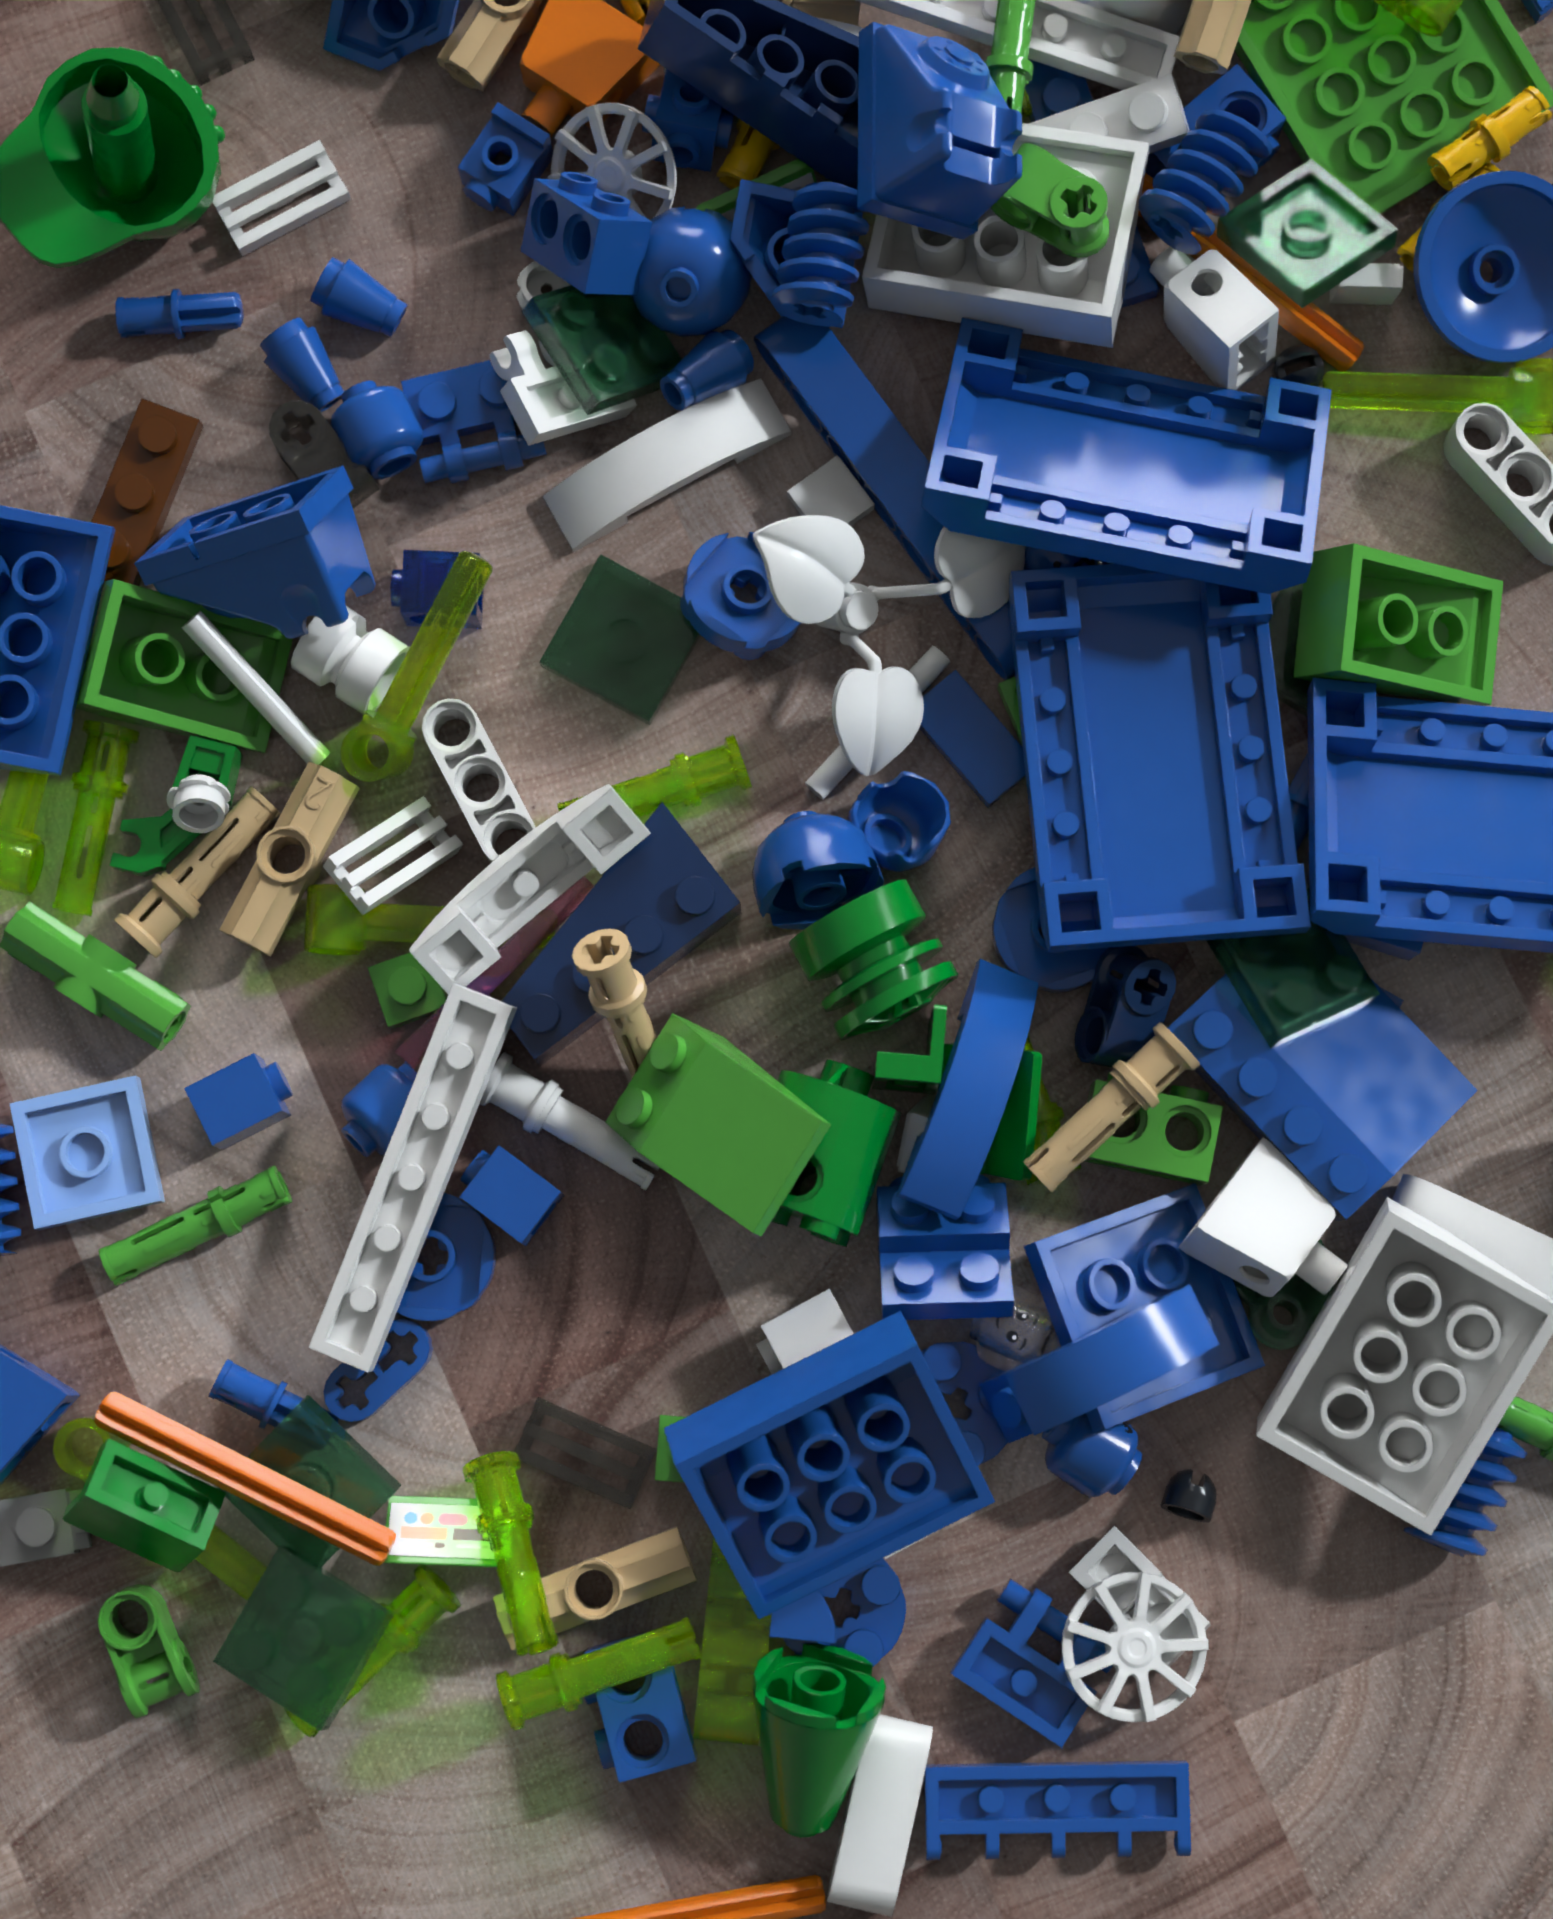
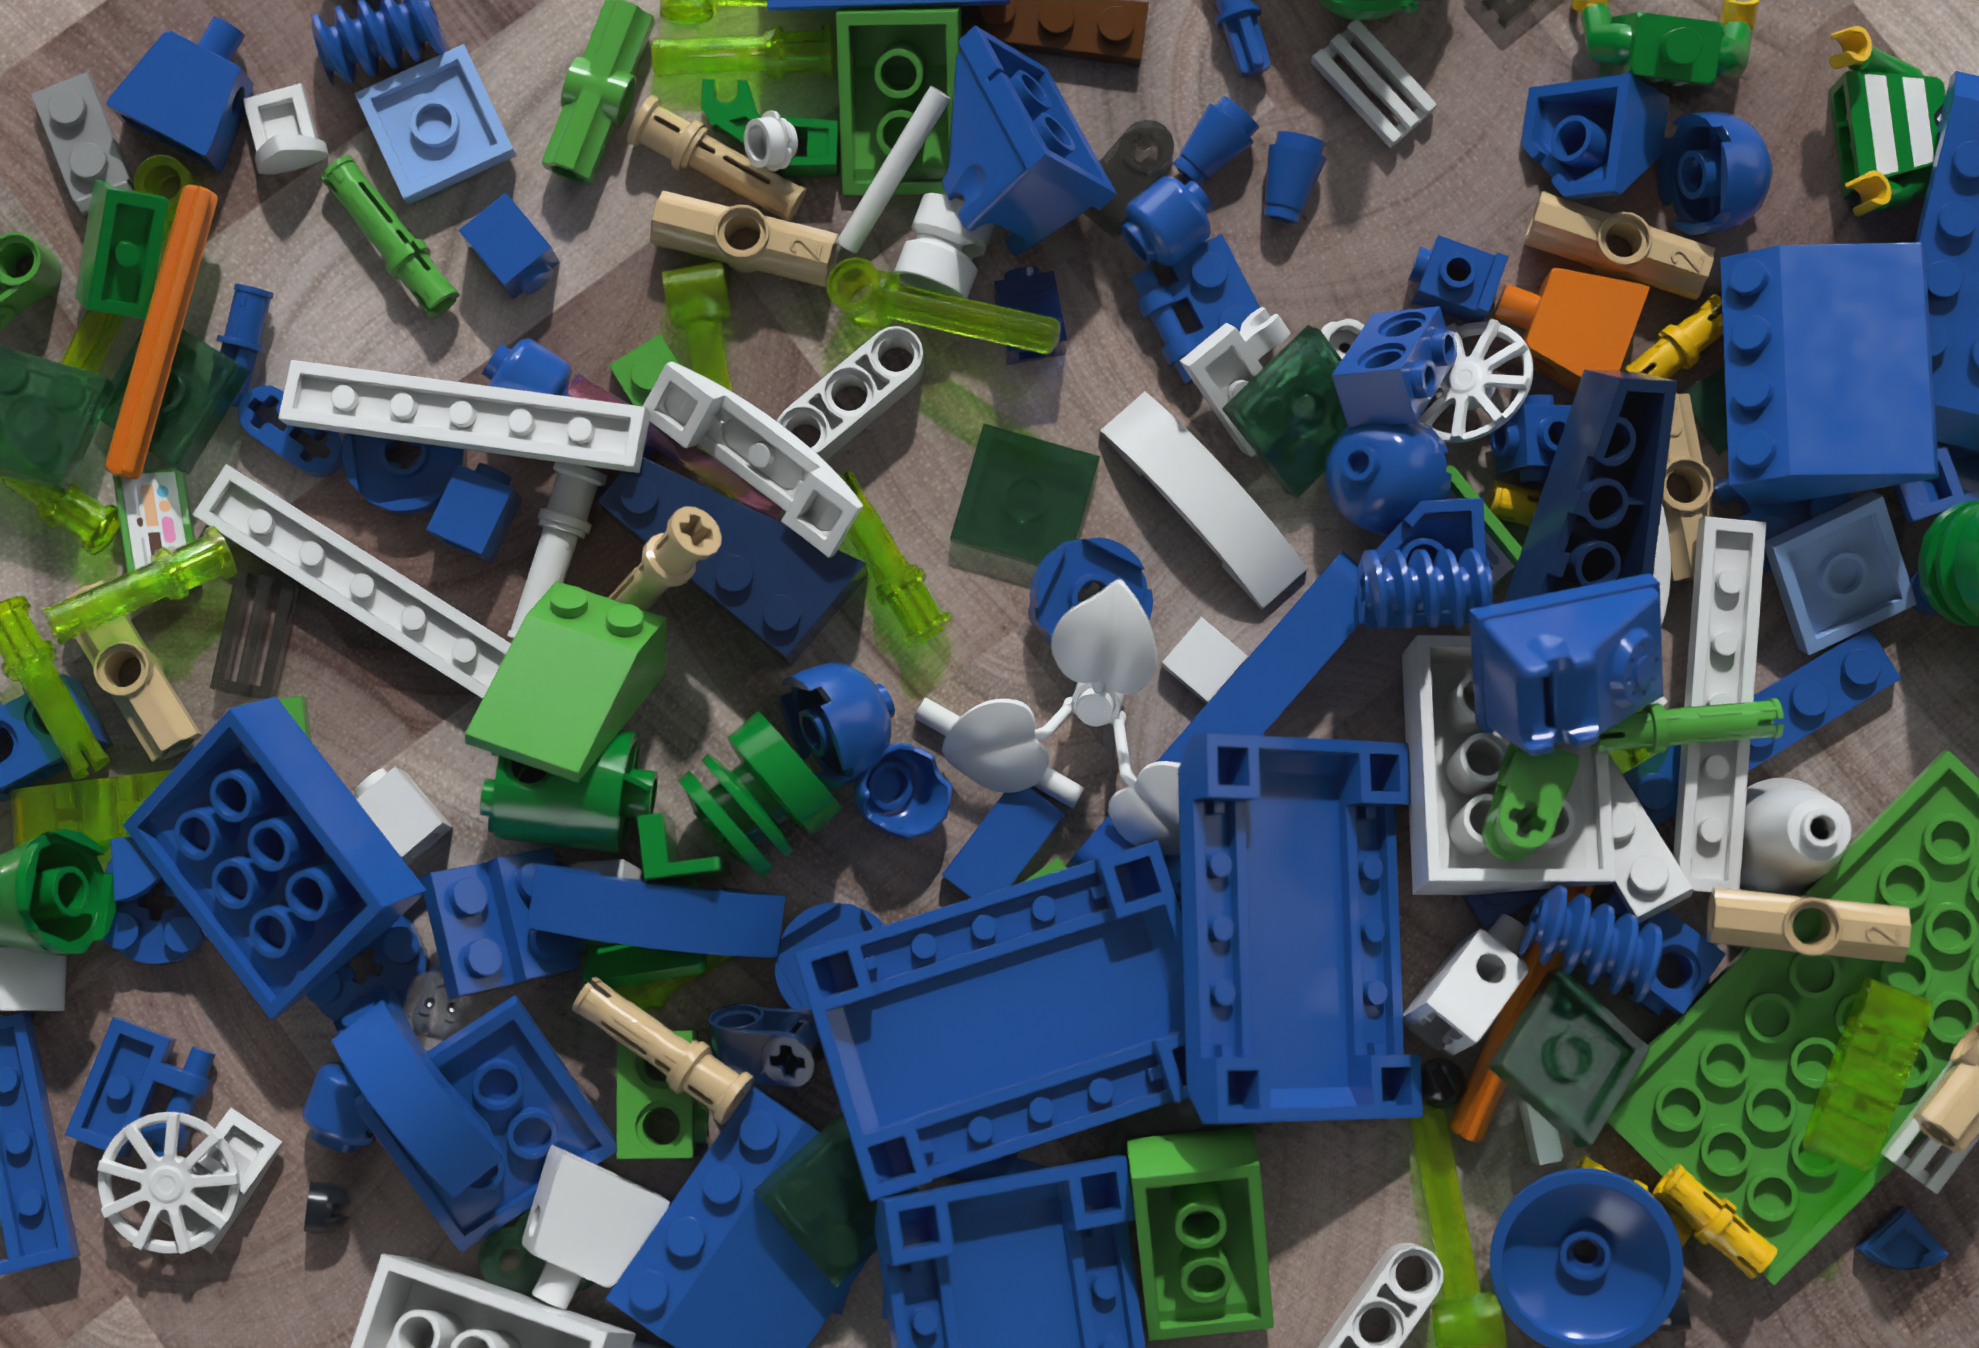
camera: 75 degrees right, 0 degrees up
white tile [323,796,463,915] -> none
blue cone [660,329,754,411] -> none
none -> white plate [192,464,511,699]
none -> white tile [243,83,329,175]

